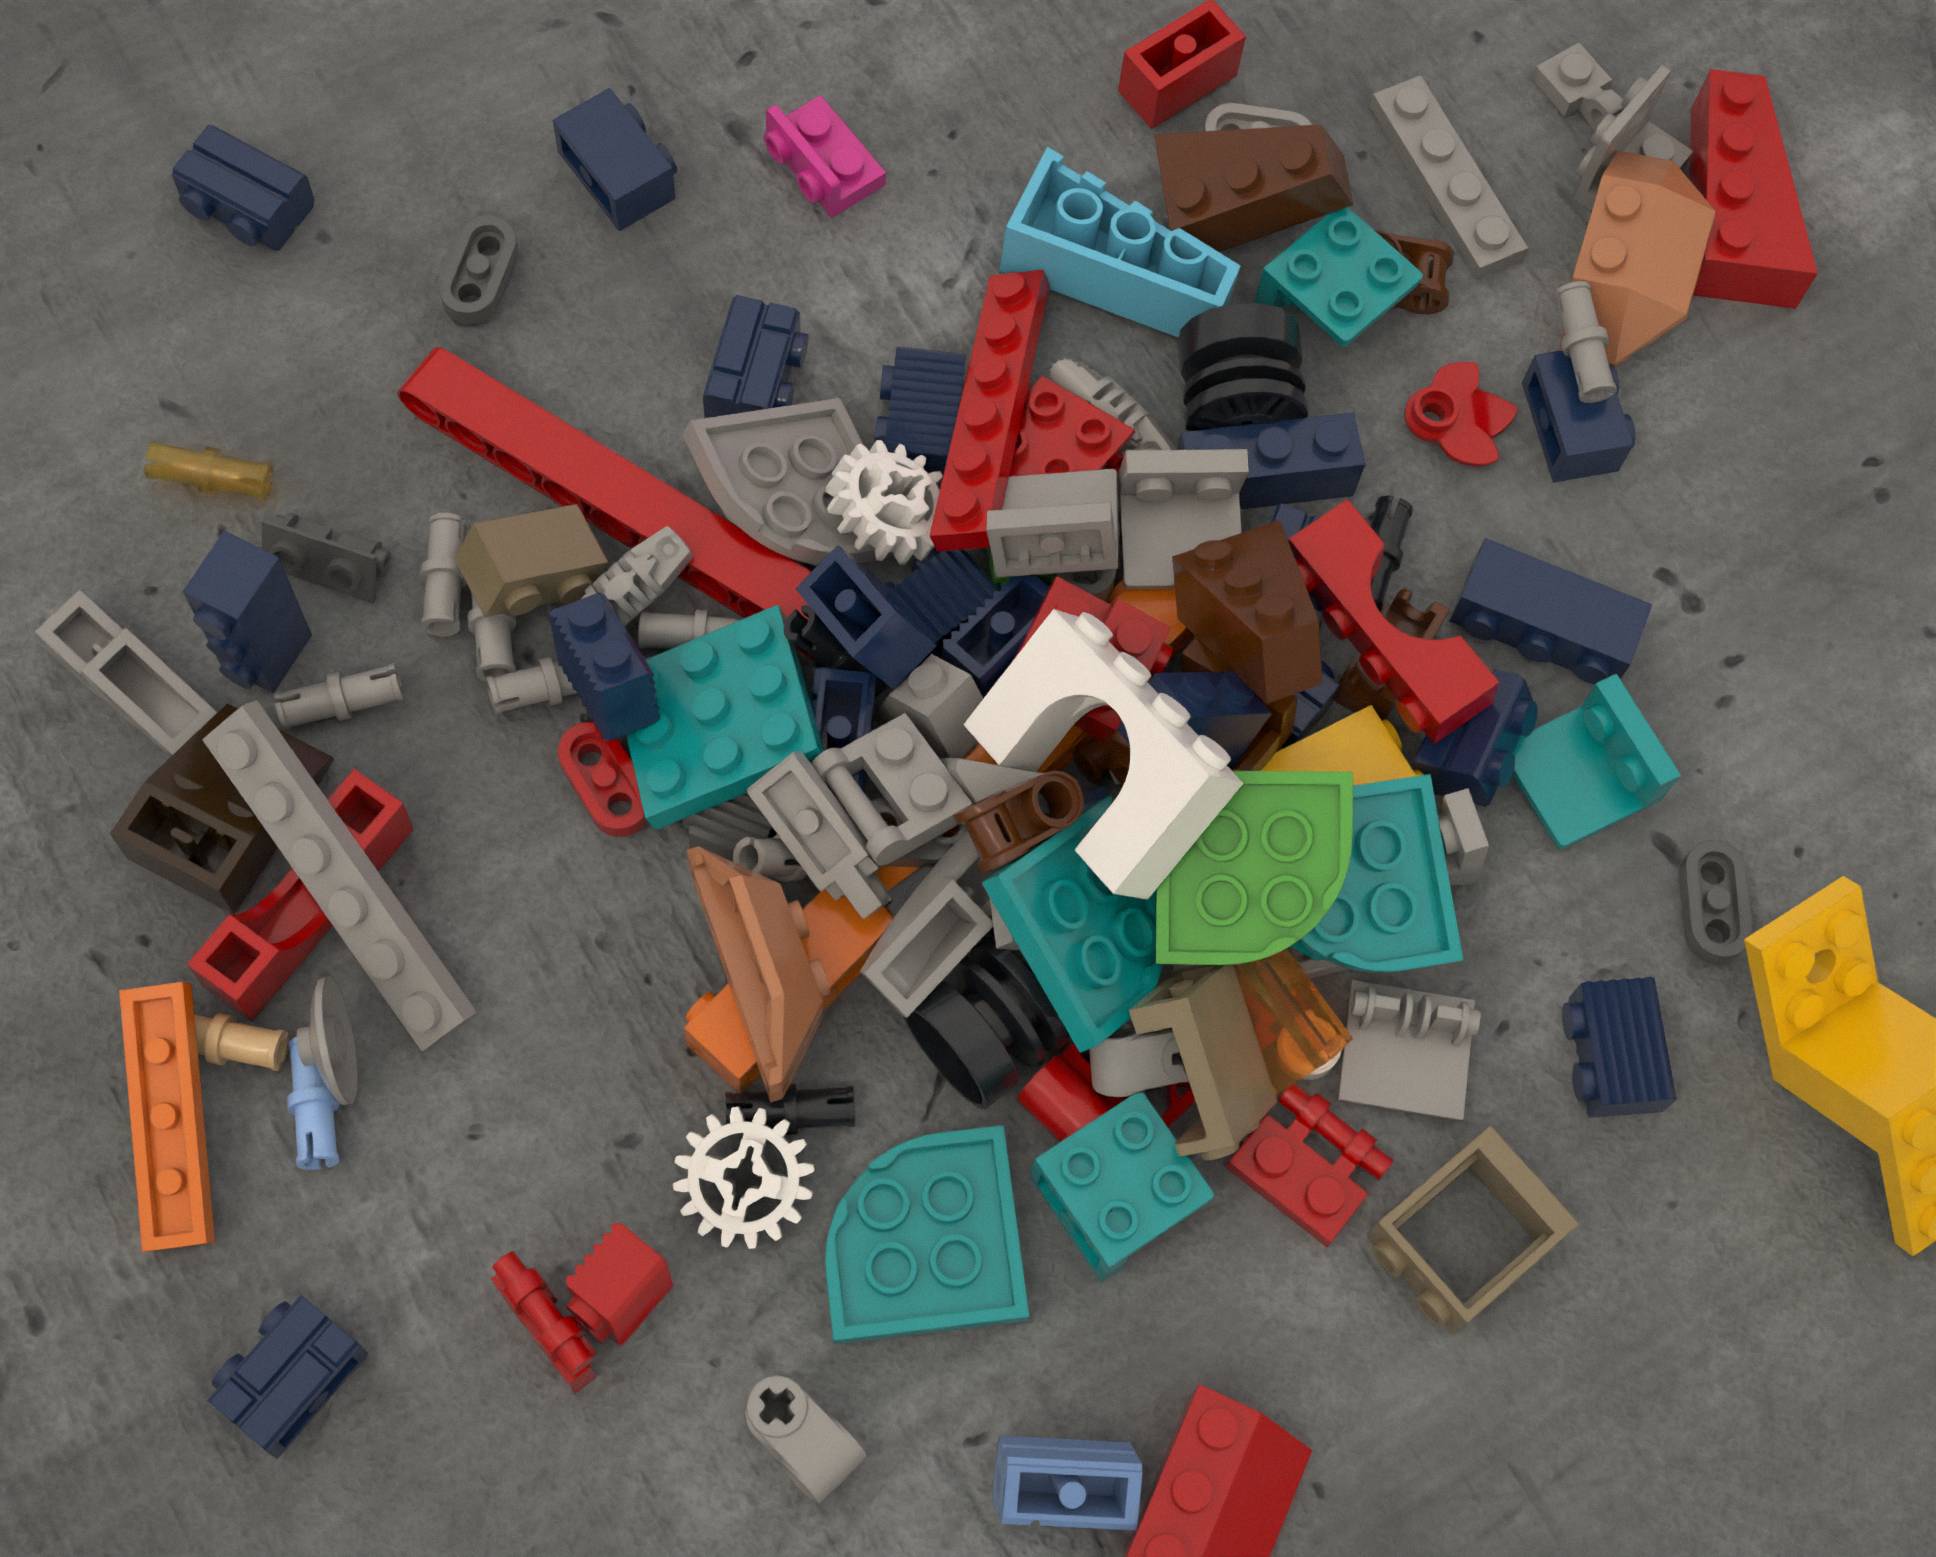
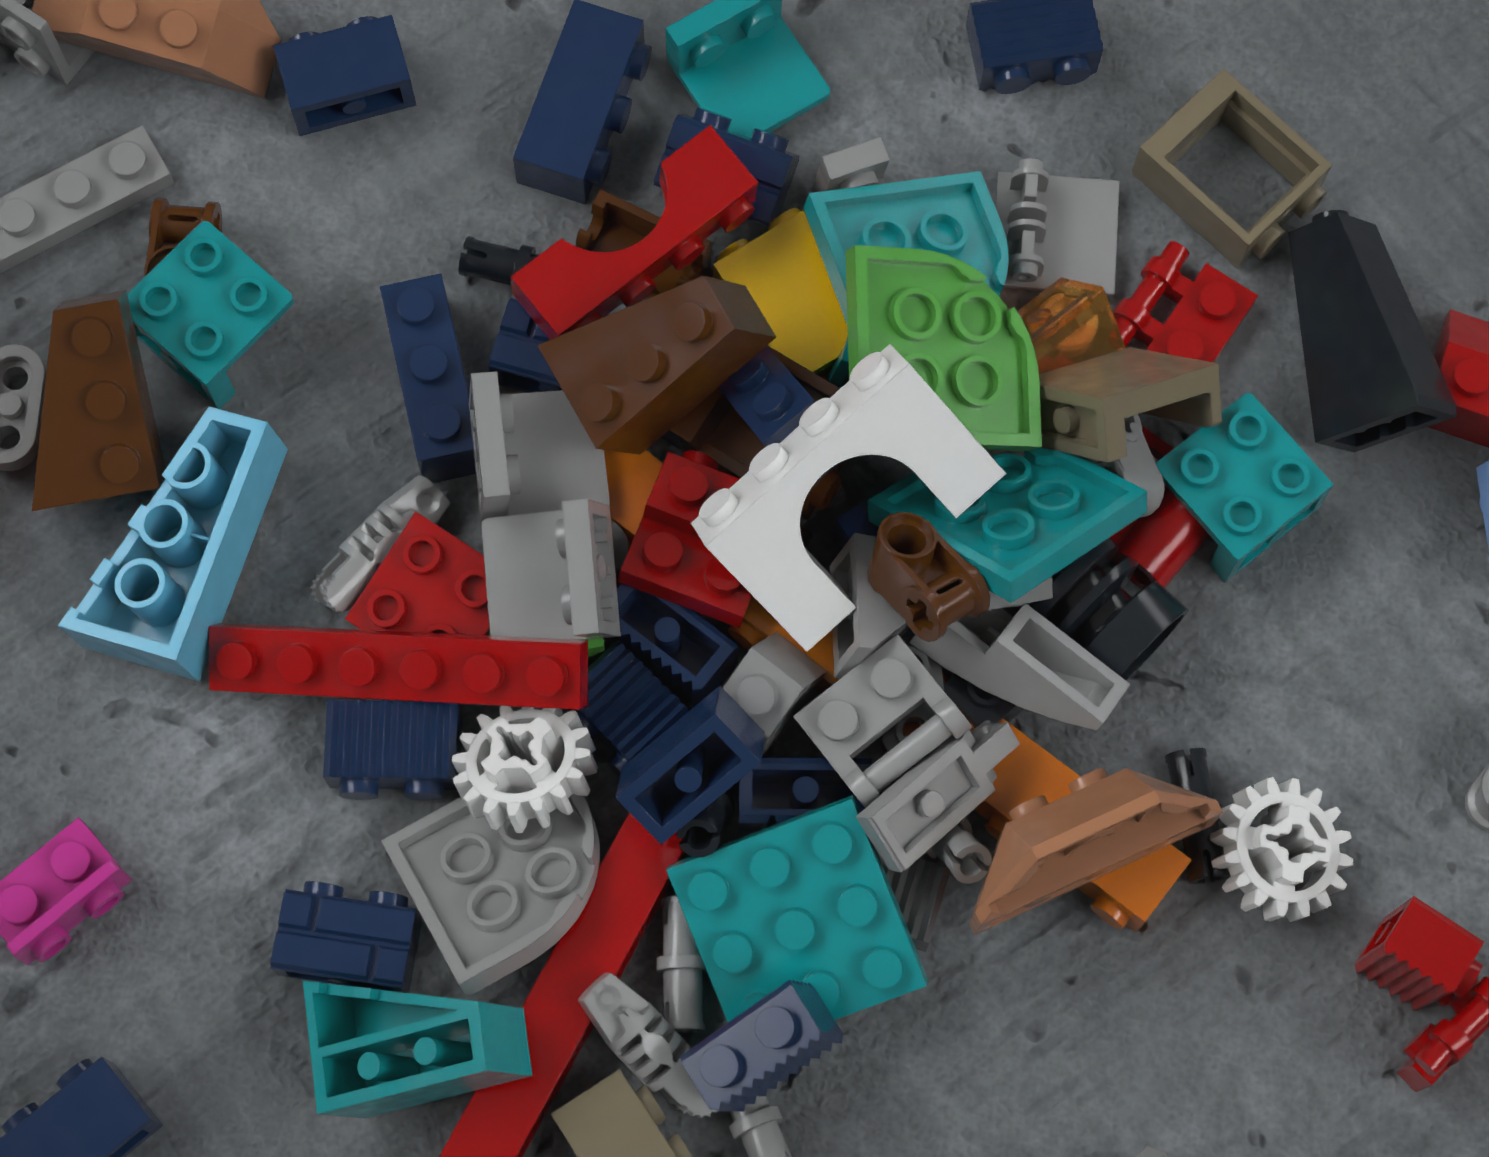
camera: 90 degrees left, 5 degrees up
red plate [558,722,648,837] -> none
teal plate [825,1125,1029,1345] -> none
black wheel [1178,303,1309,431] -> none
red plate [1404,362,1518,467] -> none
light grey pin [1553,281,1617,403] -> none
none -> teal wedge [303,980,532,1119]
none -> black slope [1288,210,1457,453]

